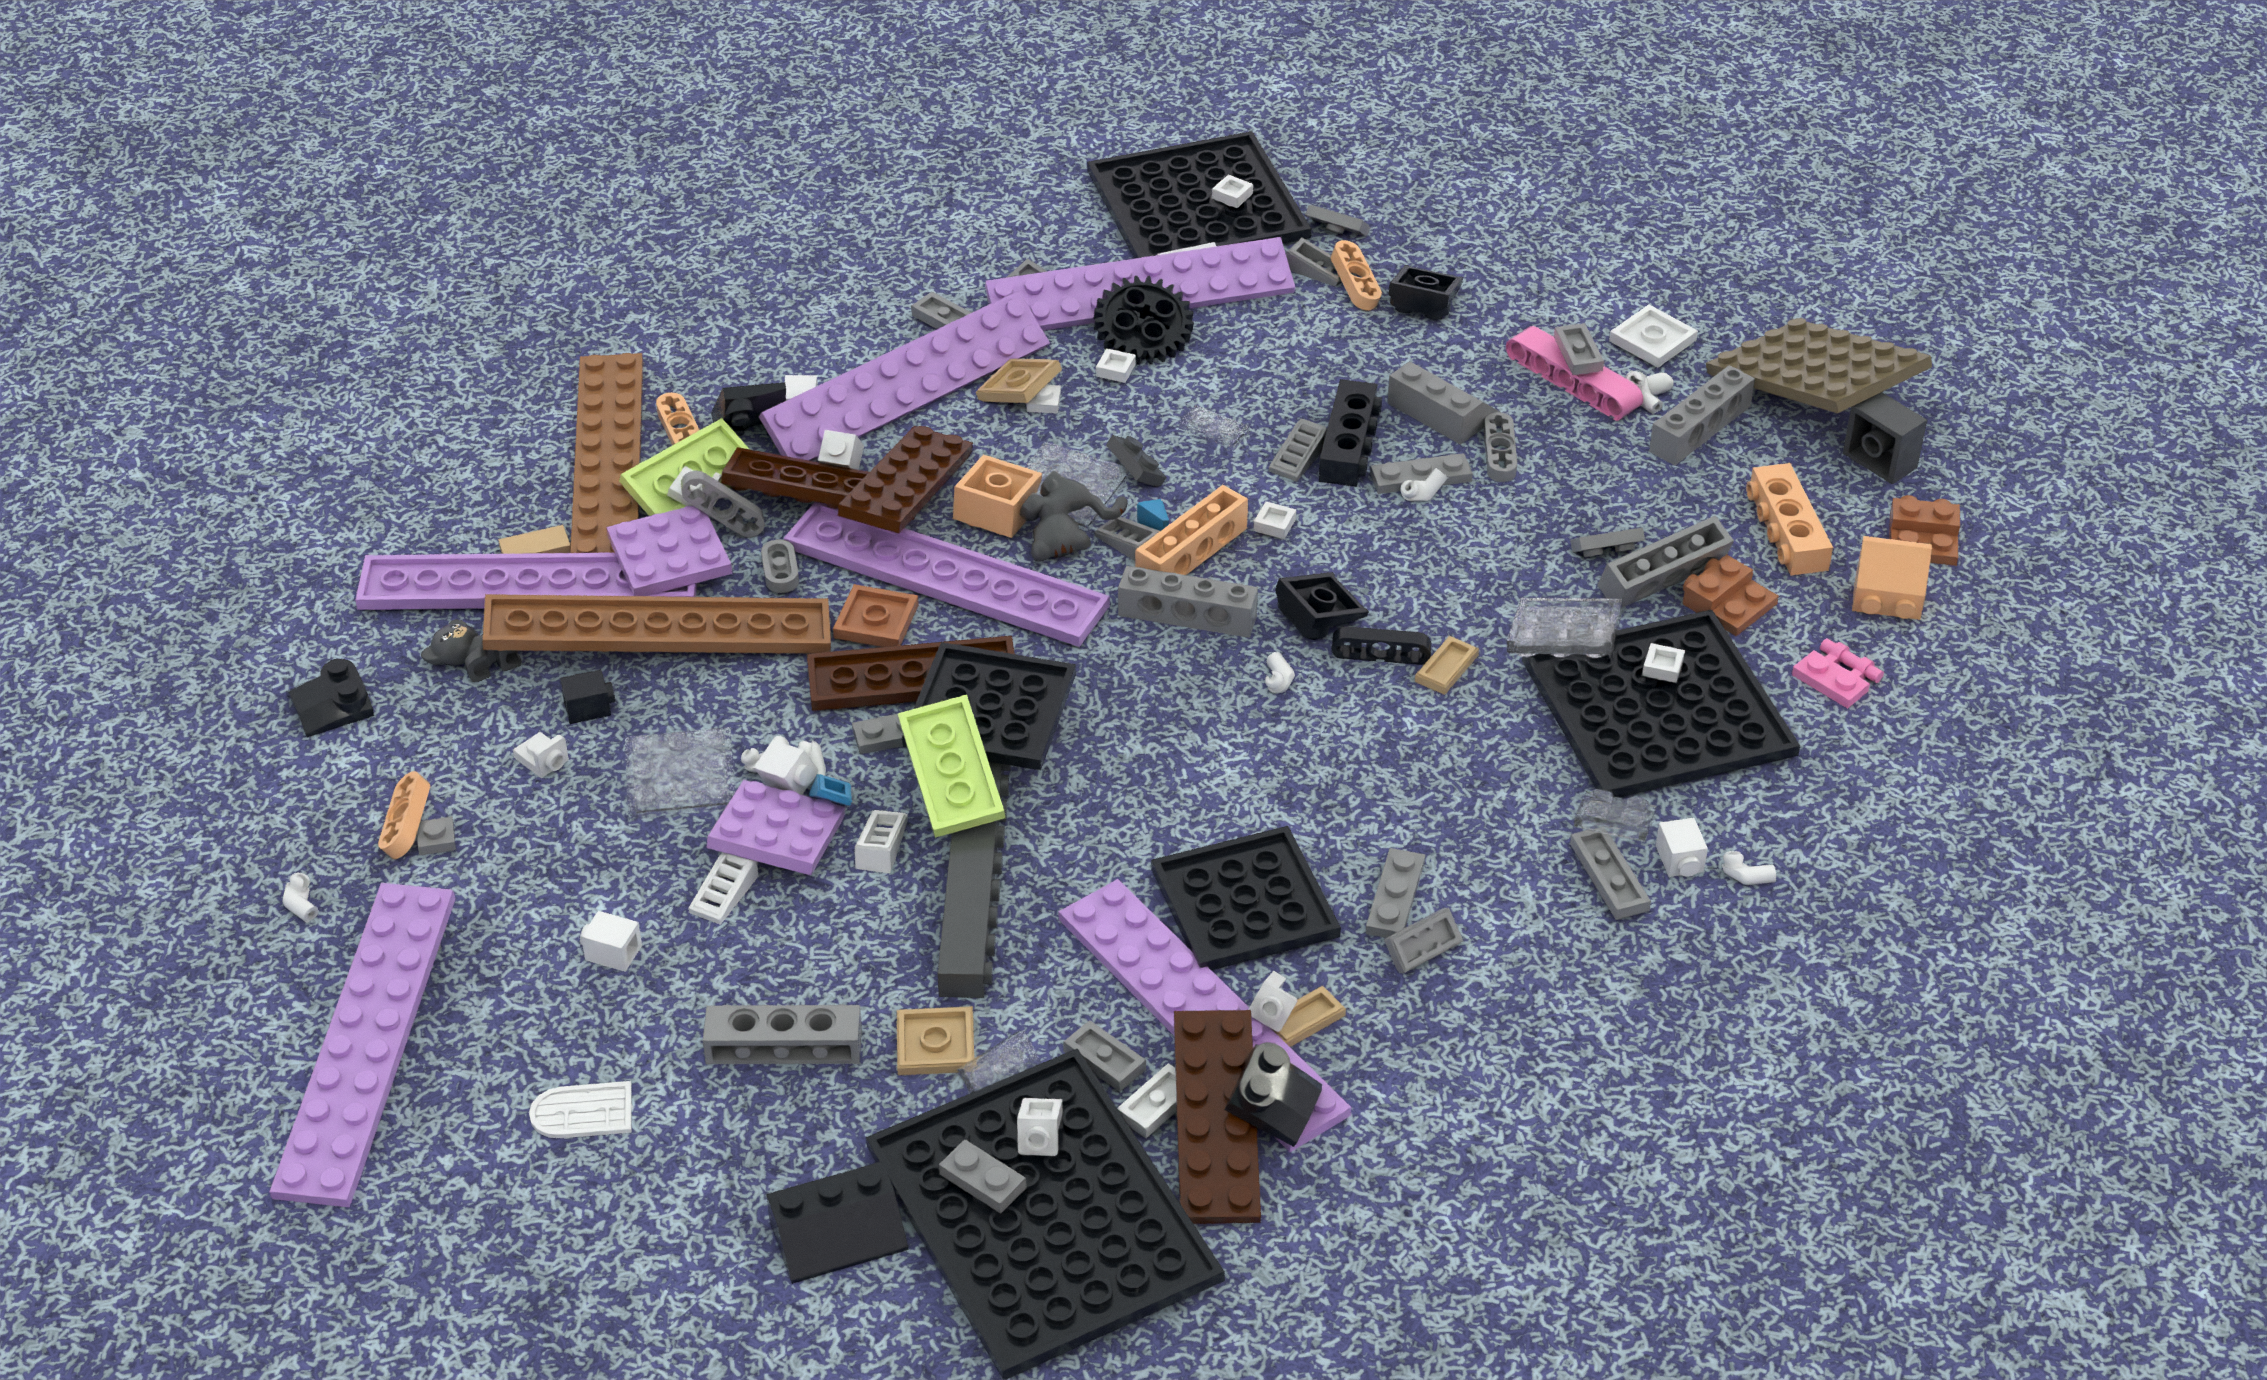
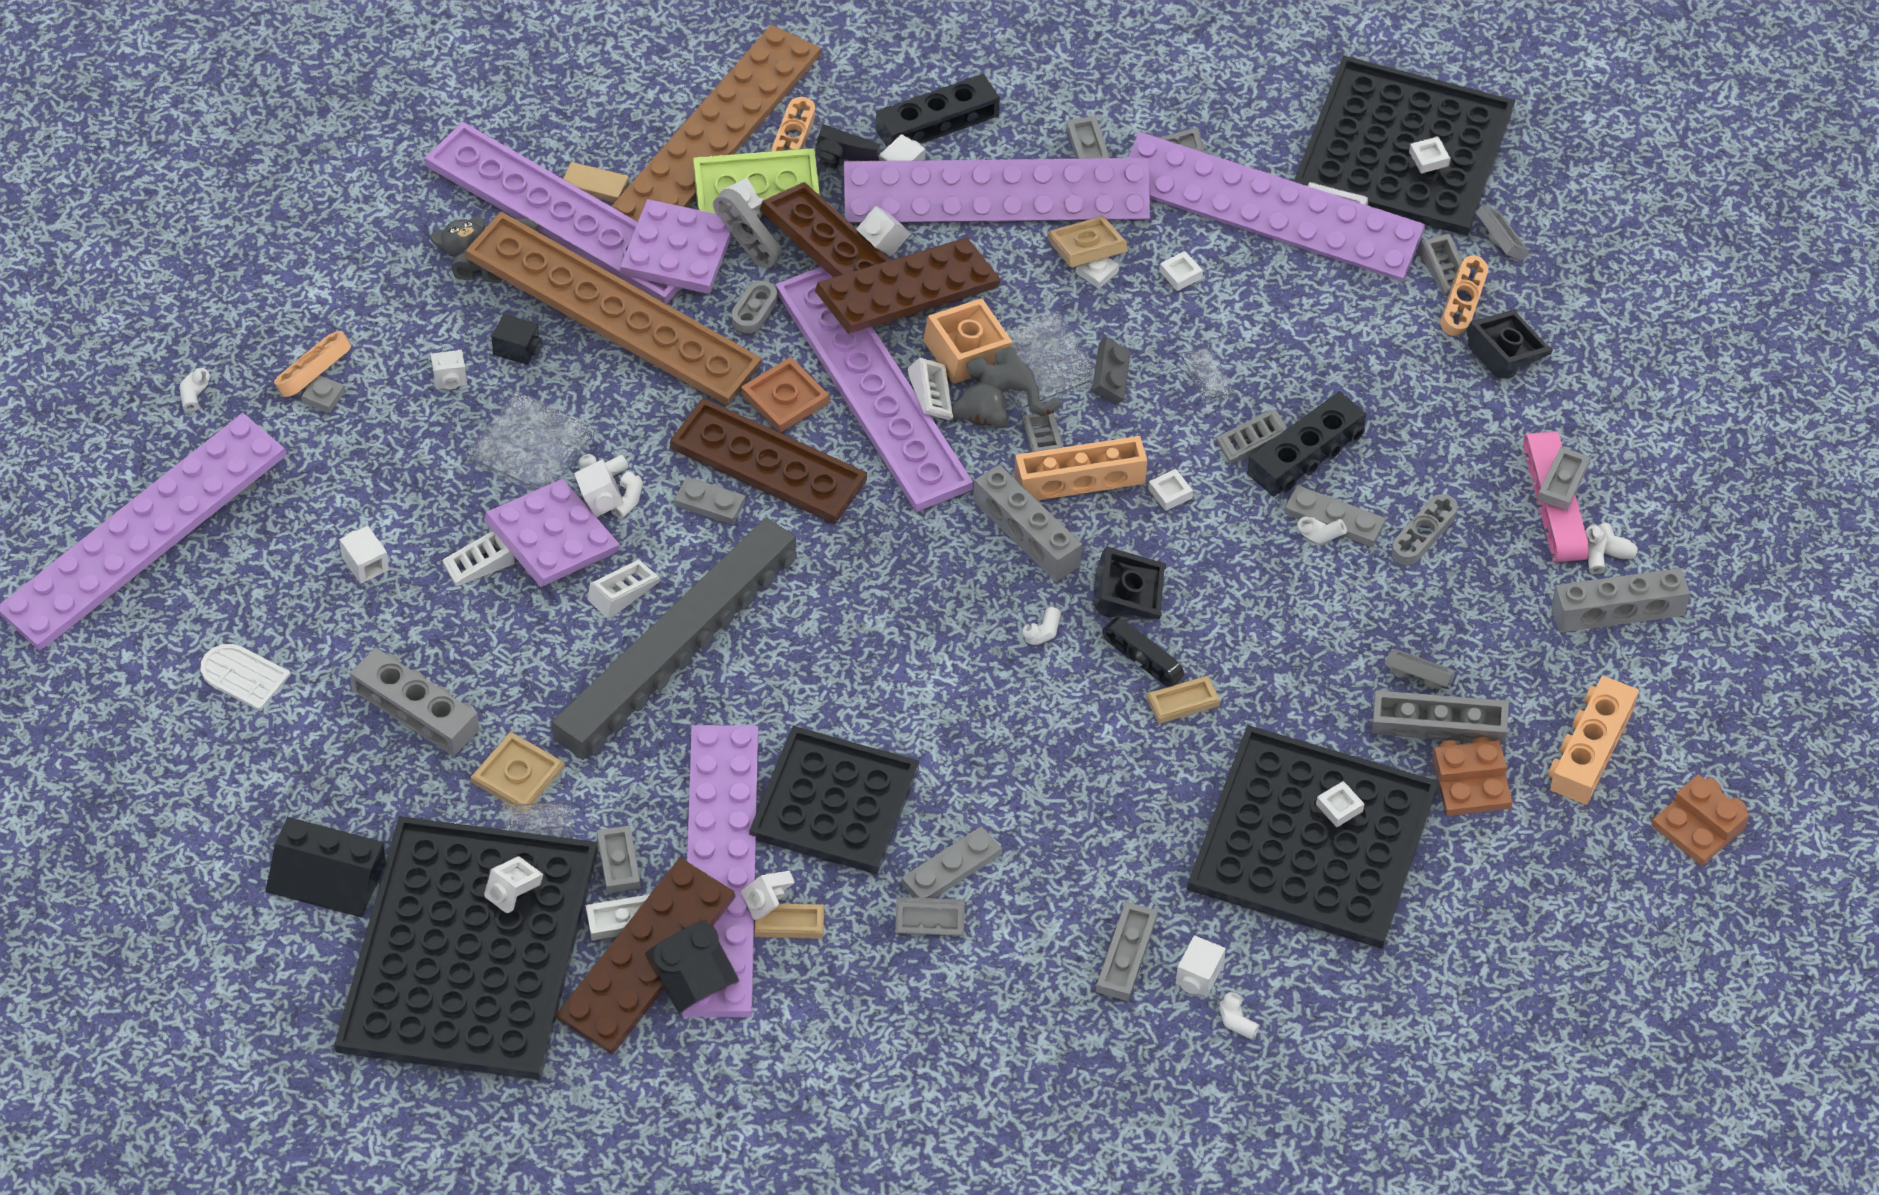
camera: 35 degrees right, 10 degrees up
black slope [286,659,374,738] -> none
dark azure slope [809,774,852,806] -> none
yellowish green plate [898,695,1005,838] -> none
black plate [902,642,1076,771] -> none
light grey plate [939,1140,1027,1213] -> none
black gear [1093,276,1194,365] -> none
dark azure slope [1137,499,1169,531] -> none
light grey slope [1387,361,1500,445] -> none
clear plate [1507,598,1623,658] -> none
clear plate [1573,789,1657,842] -> none
white plate [1609,305,1698,368] -> none
dark tan plate [1706,318,1932,413] -> none
bright pink plate [1792,638,1884,709] -> none
dark grey brick [1843,392,1927,485] -> none
light nougat slope [1852,536,1932,620] -> none
none -> black brick [876,73,1000,147]
none -> white slope [908,358,953,420]

